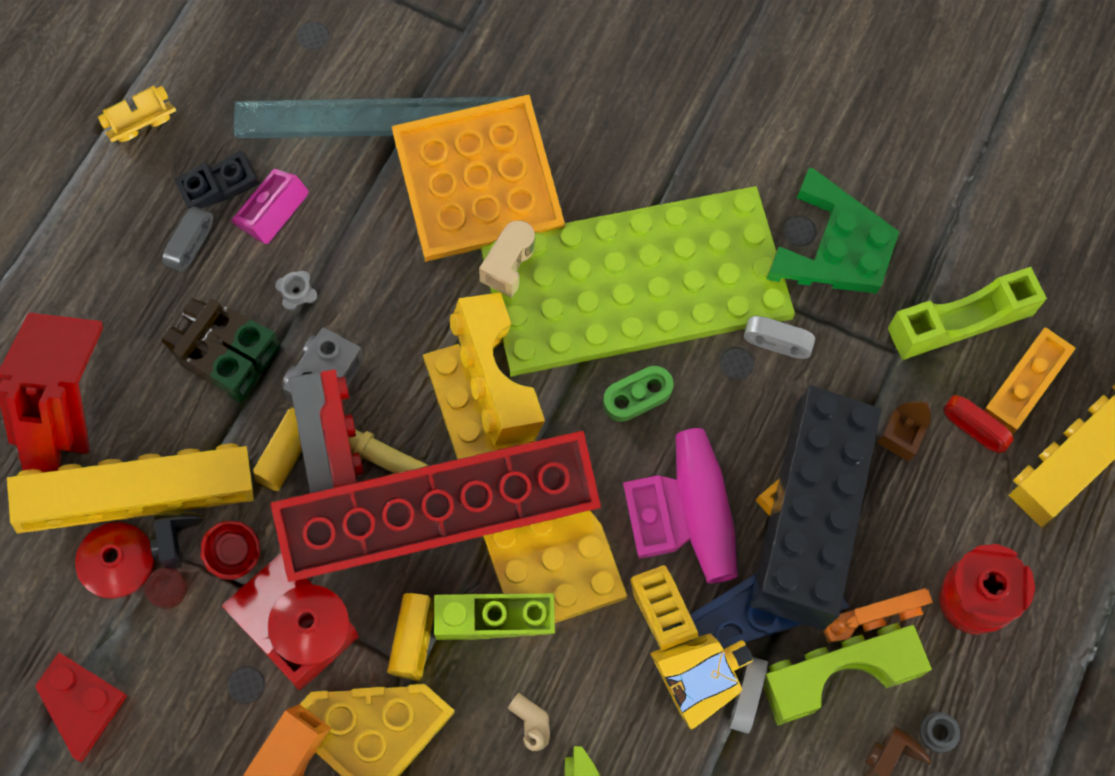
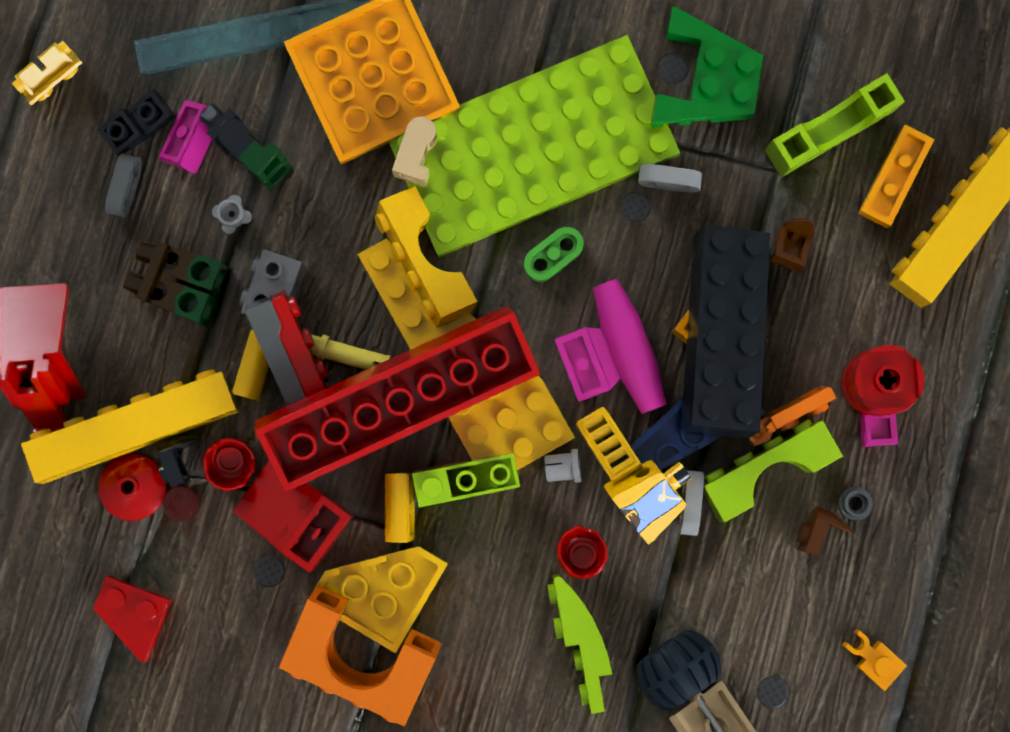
camera: 10 degrees left, 15 degrees up
red dish [268,584,349,665] -> none
tan arm [508,693,550,751] -> none
red tile [943,395,1014,453] -> none
none -> hips [199,103,292,191]
none -> light grey bush [544,448,582,483]
none -> red hair [556,525,608,579]
none -> dark pink tile [859,413,899,447]

